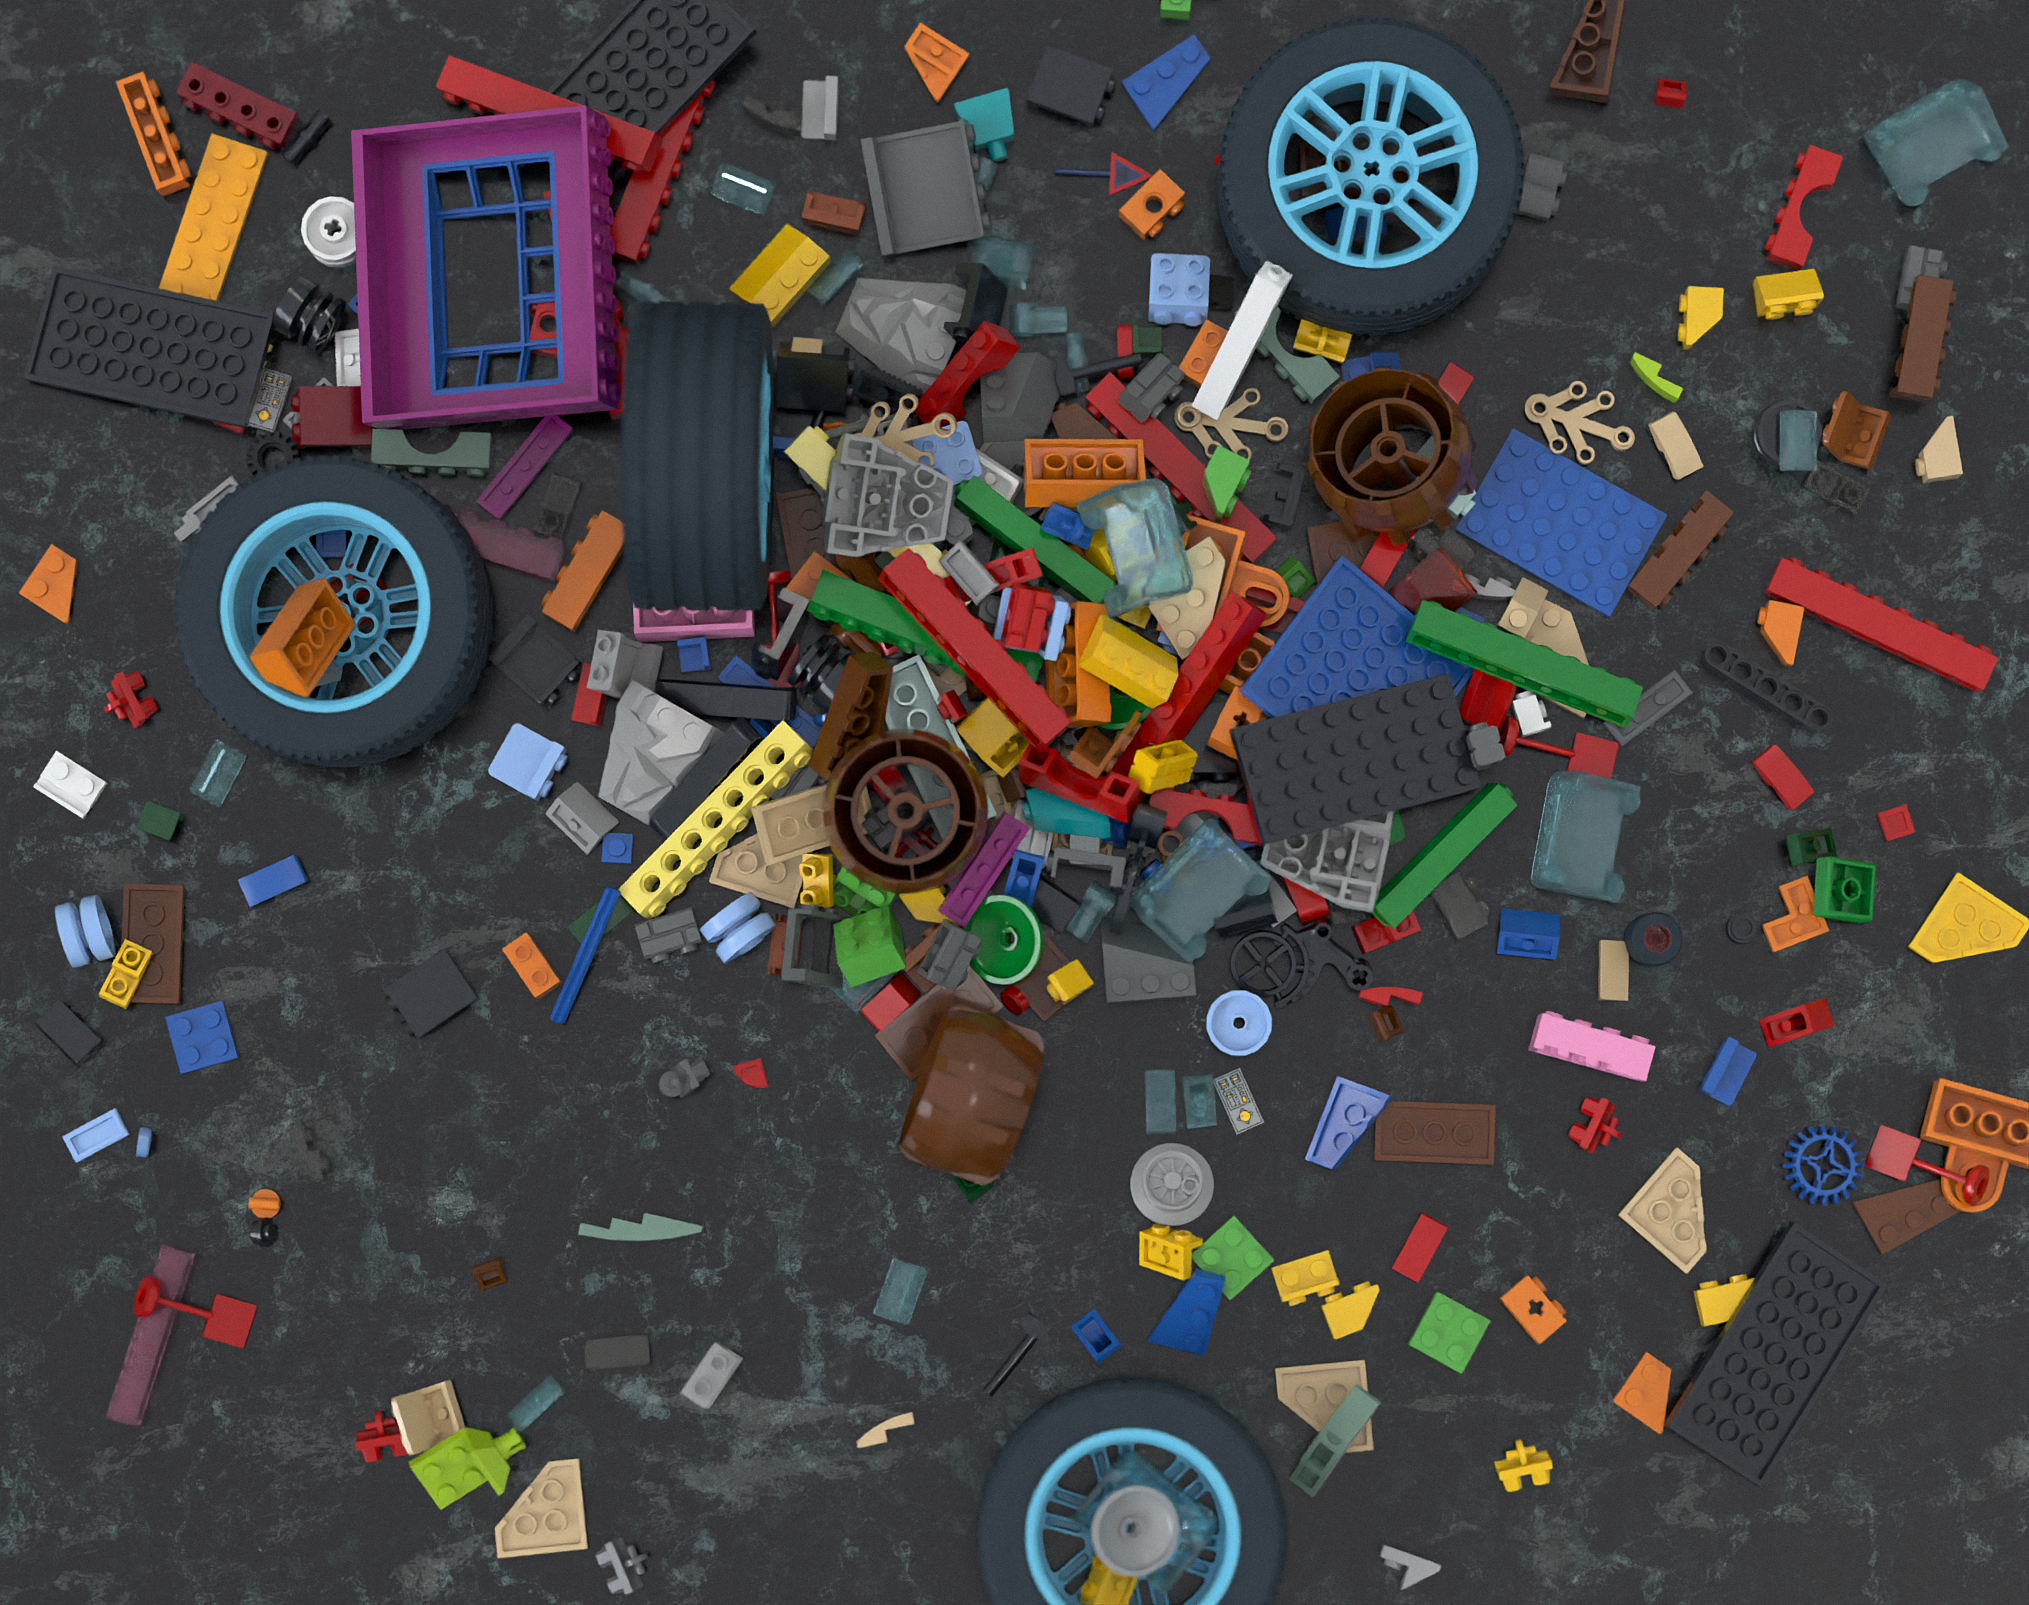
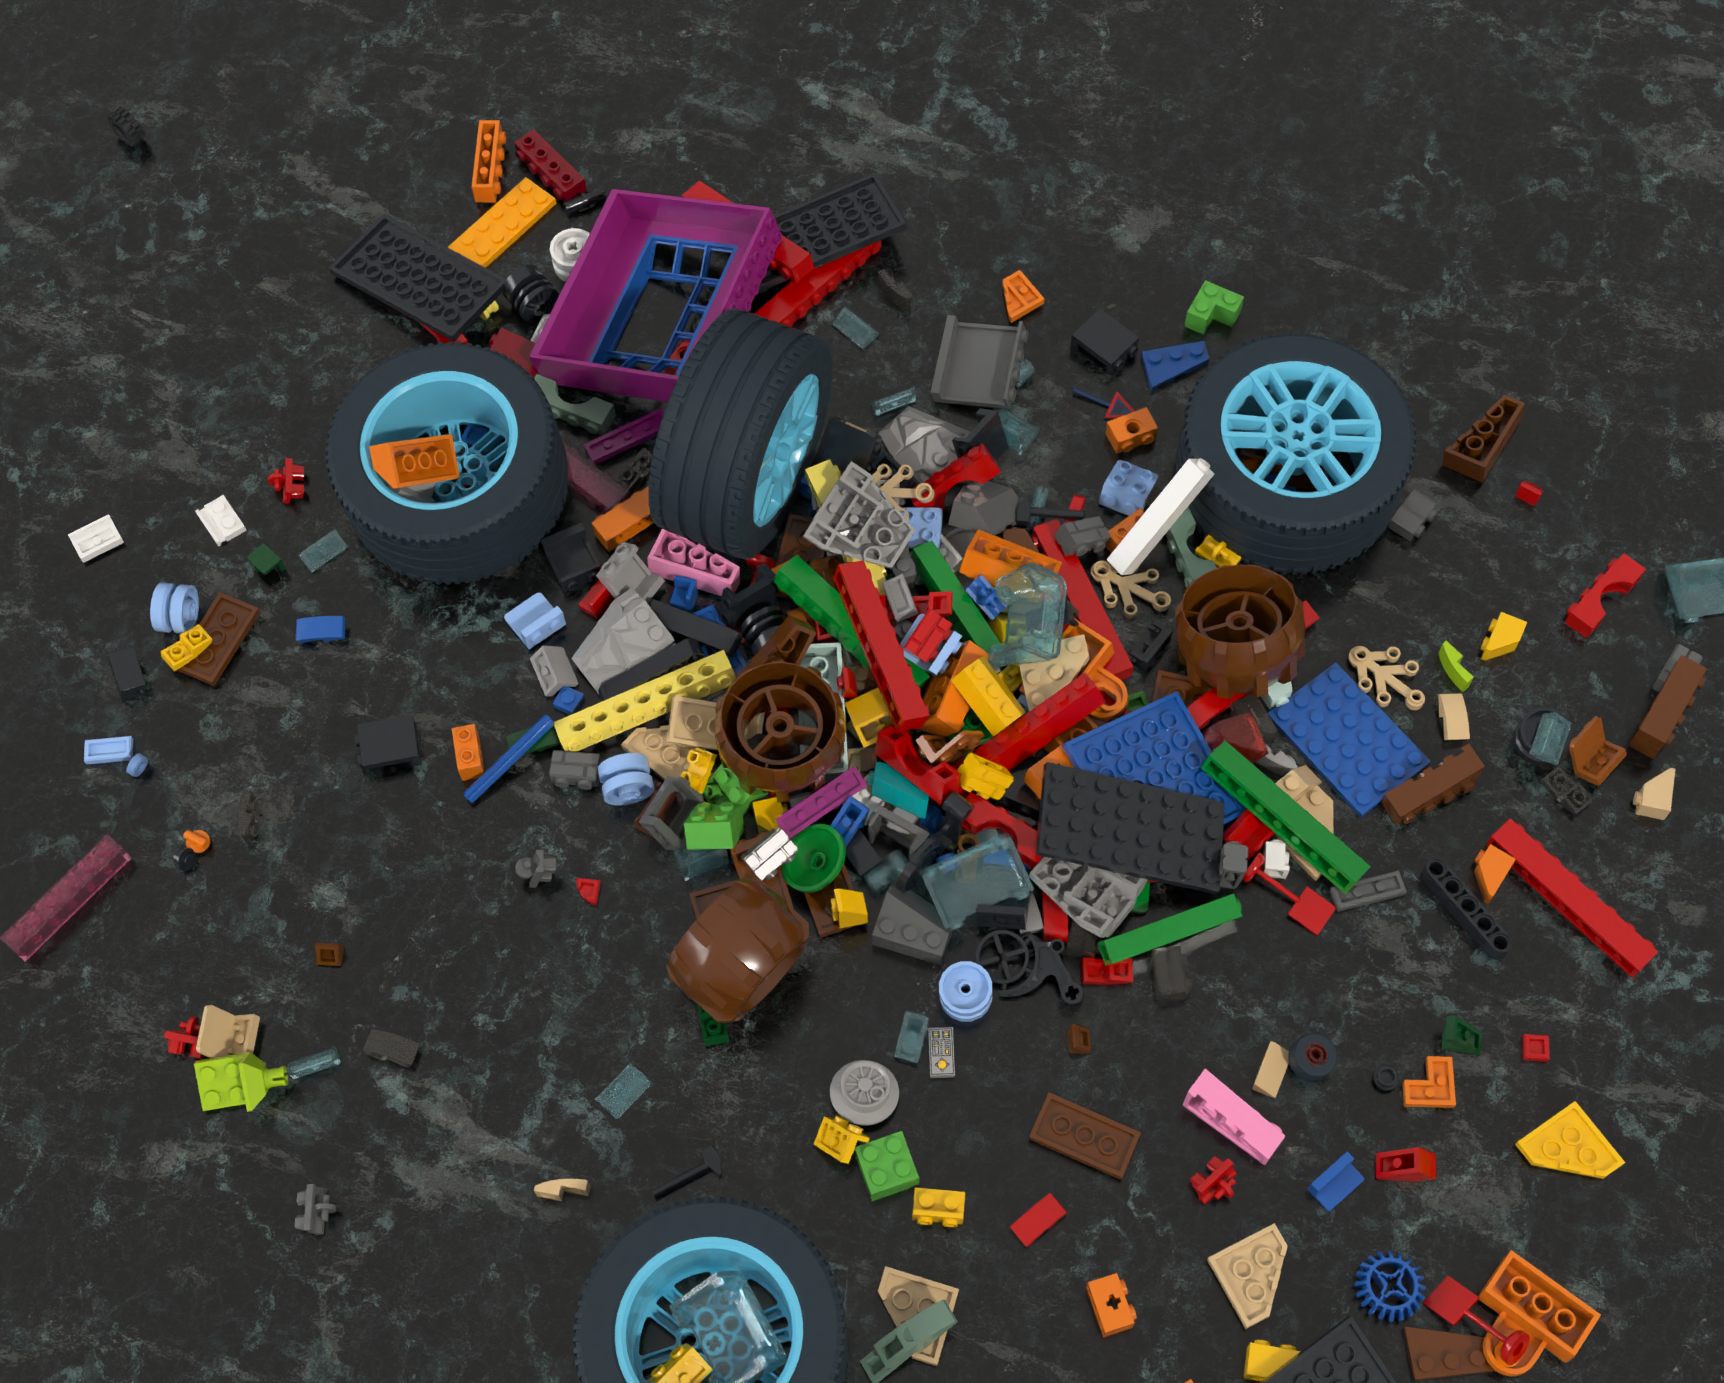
camera: 20 degrees right, 20 degrees down
orange wing [19,544,78,625] -> none
red piece [134,1276,257,1349] -> none
blue plate [165,1001,239,1075] -> none
tile [248,368,293,433] -> none
tan plate [495,1458,588,1558] -> none
sand green slope [578,1213,704,1241] -> none
light grey panel [681,1342,743,1408] -> none
yellow slope [729,224,831,328] -> none
light grey panel [801,76,839,140] -> none
copper hinge [801,191,867,236] -> none
slope [860,972,921,1031] -> none
teal torso [954,88,1014,163] -> none
red tile [1000,985,1029,1015] -> none
clear light blue piece [1009,303,1067,337] -> none
blue slope [1070,1309,1122,1364] -> none
light grey dish [1091,1485,1180,1576] -> none
dark green panel [1132,324,1163,359] -> none
clear light blue slope [1145,1070,1176,1134] -> none
blue wing [1147,1269,1226,1356] -> none
bright green slope [1202,445,1252,523] -> none
wing [1305,1076,1393,1171] -> none
yellow slope [1320,1281,1380,1340] -> none
red slope [1358,987,1423,1007] -> none
bright green brick [1407,1292,1490,1374] -> none
blue panel [1497,908,1560,960] -> none
clear light blue windscreen [1531,771,1641,903] -> none
red slope [1752,744,1814,810] -> none
yellow slope [1753,269,1824,320] -> none
green brick [1813,856,1876,923] -> none

